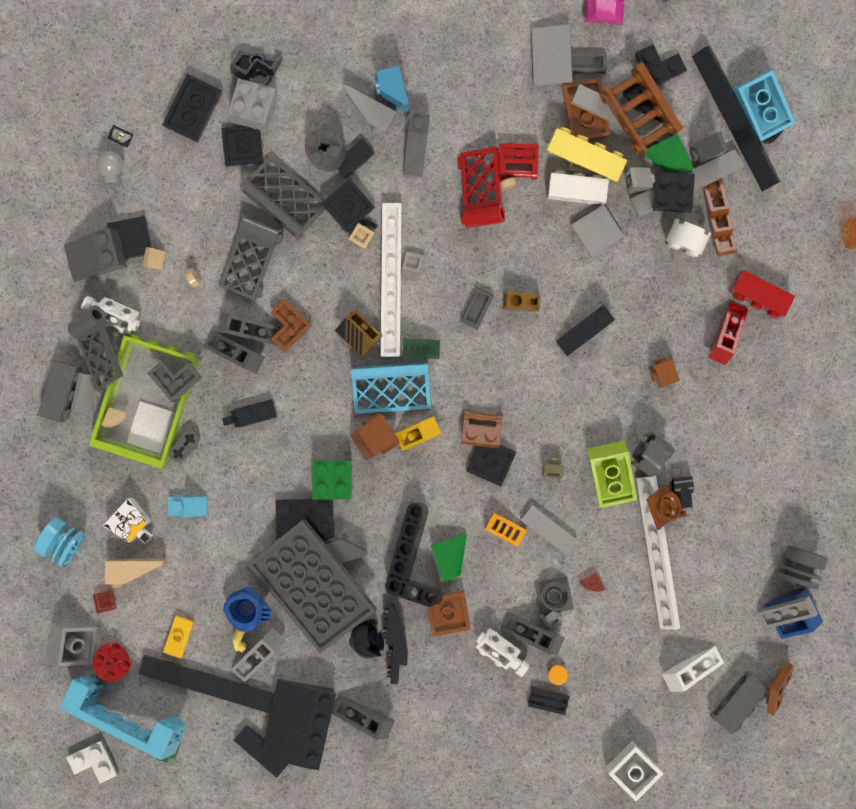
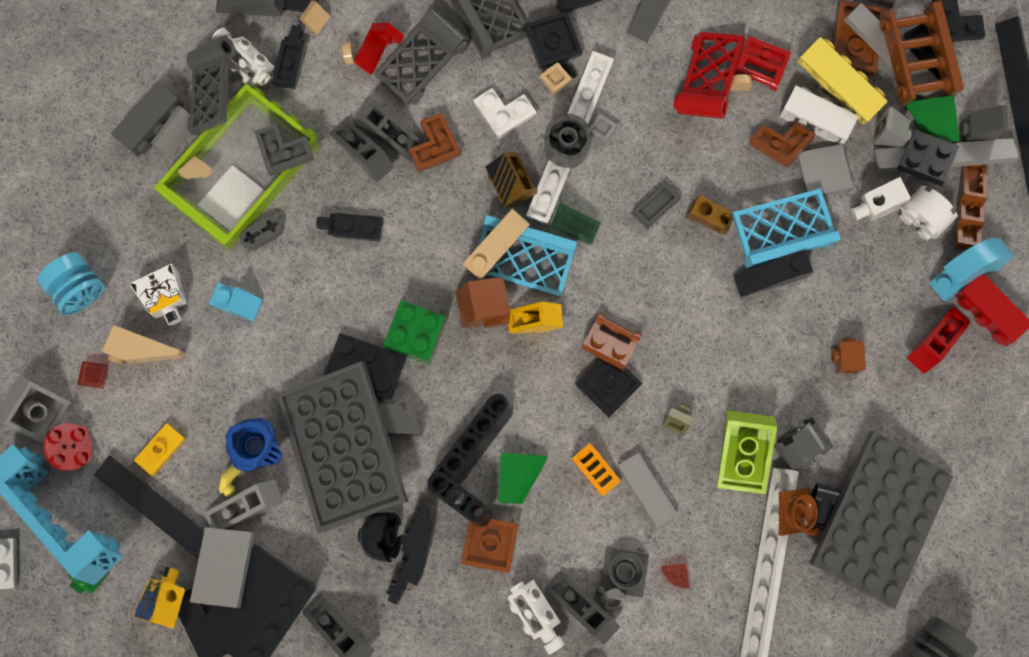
camera: 20 degrees right, 10 degrees down
none -> yellow torso [132,567,185,629]
none -> light grey tile [190,527,254,609]
none -> black hinge [272,25,306,90]
none -> red bracket [354,22,404,74]
none -> tan slope [463,209,530,280]
none -> white plate [473,88,537,139]
none -> dark grey brick [544,114,592,169]
none -> medium azure fence [732,188,841,269]
none -> dark orange plate [749,122,816,168]
none -> dark grey plate [809,431,953,609]
none -> white torso [851,177,911,222]
none -> medium azure arch [929,238,1015,301]

